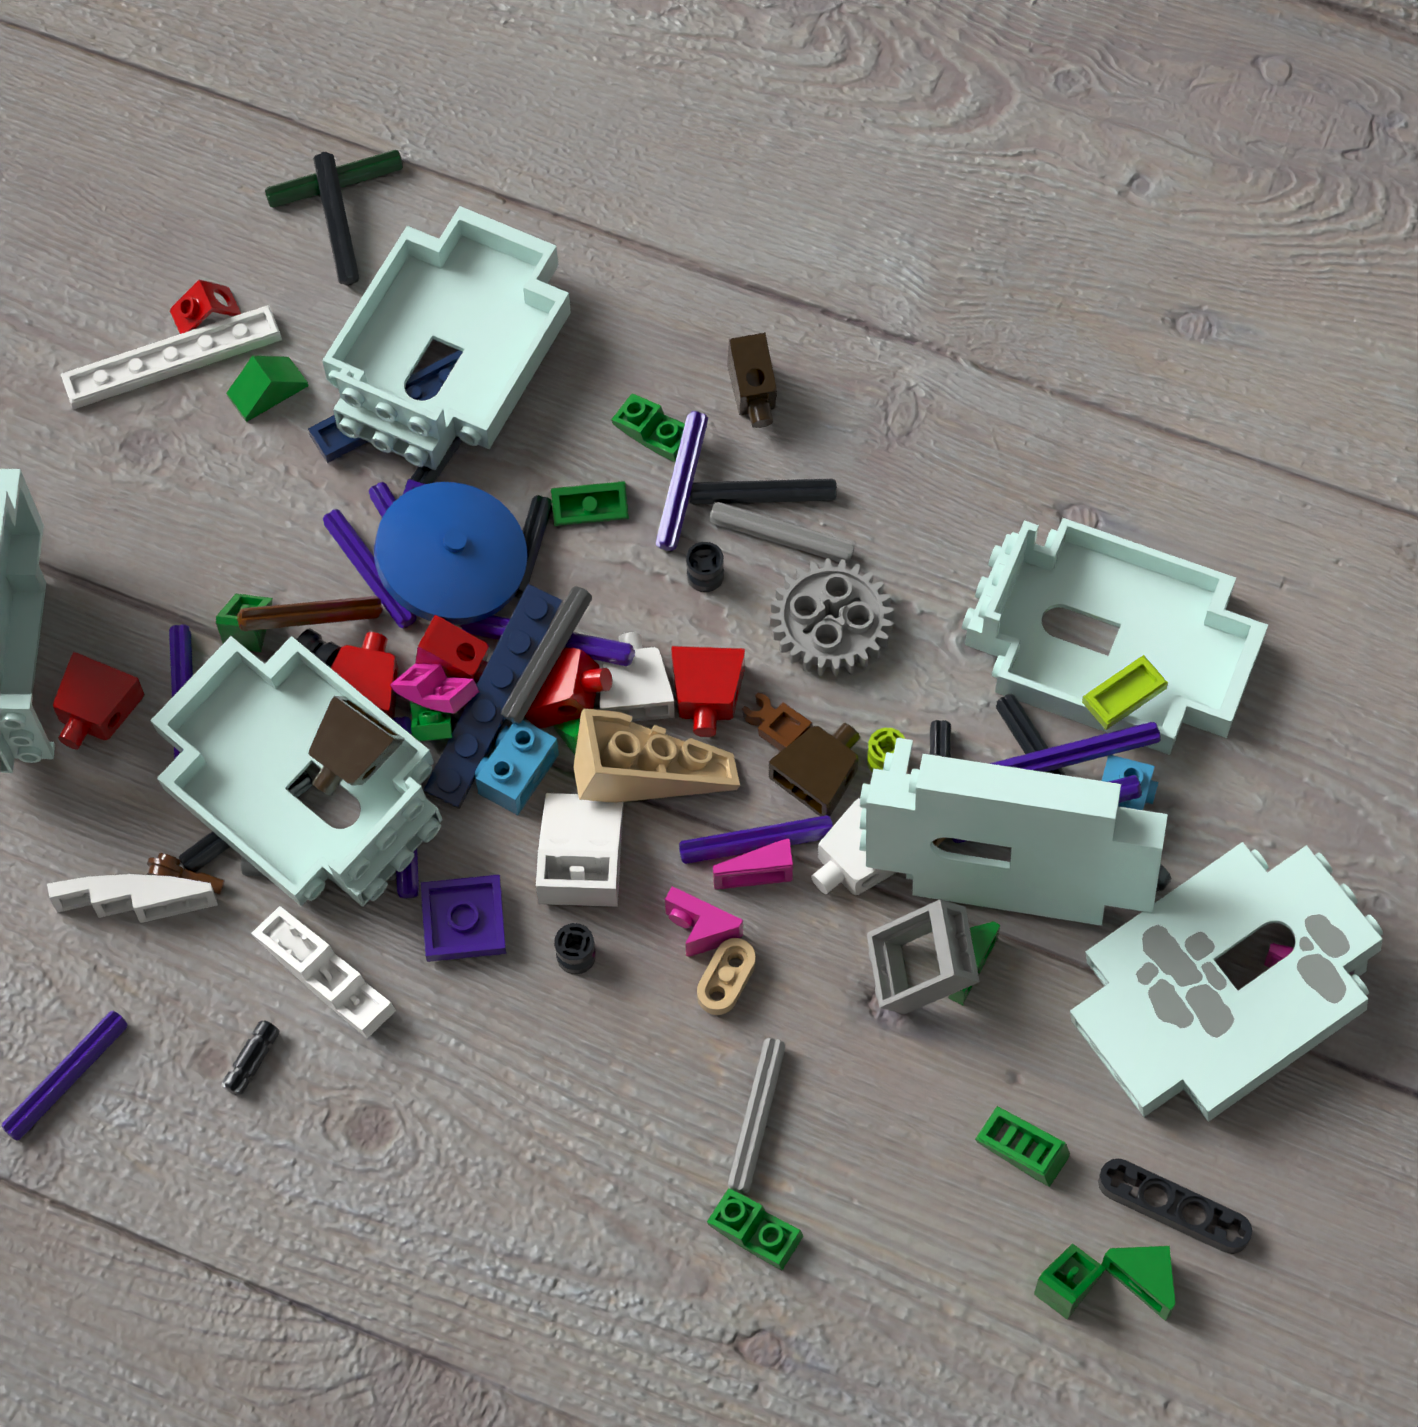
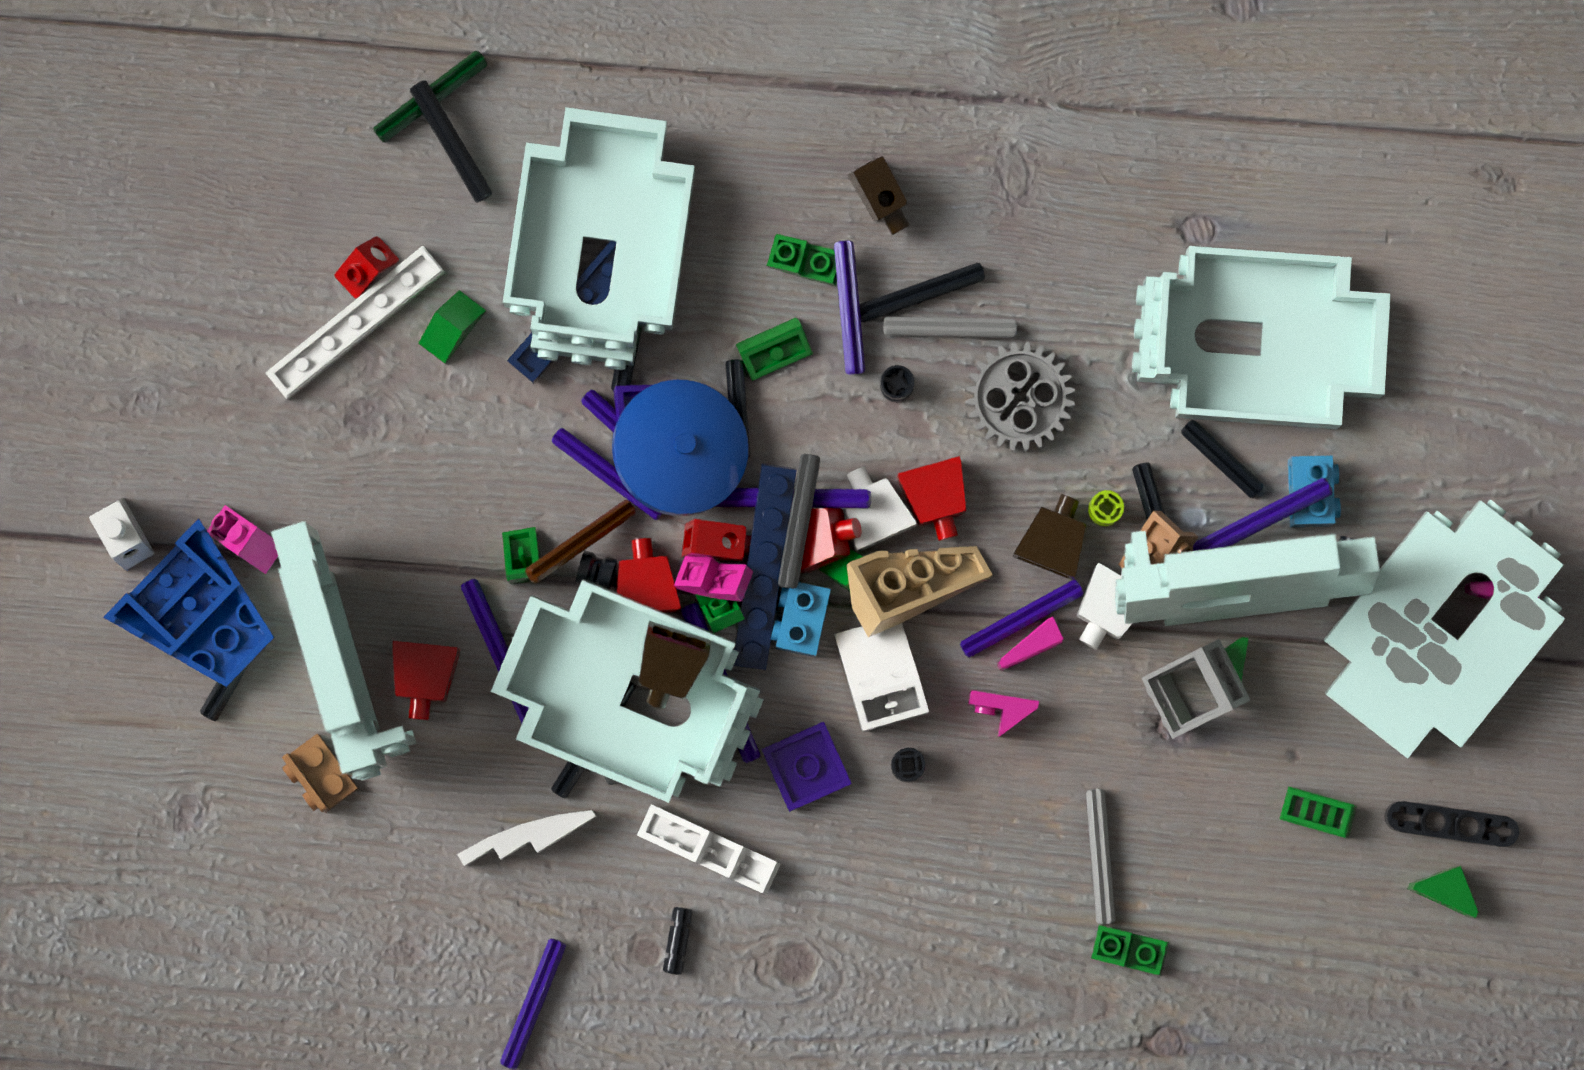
camera: 20 degrees left, 20 degrees up
reddish brown plate [147,853,225,895] -> none
tan plate [697,938,756,1015] -> none
reddish brown plate [742,693,813,751] -> none
dark purple axle [990,722,1161,772] -> none
green slope [1034,1243,1106,1320] -> none
lime tile [1082,655,1168,730] -> none

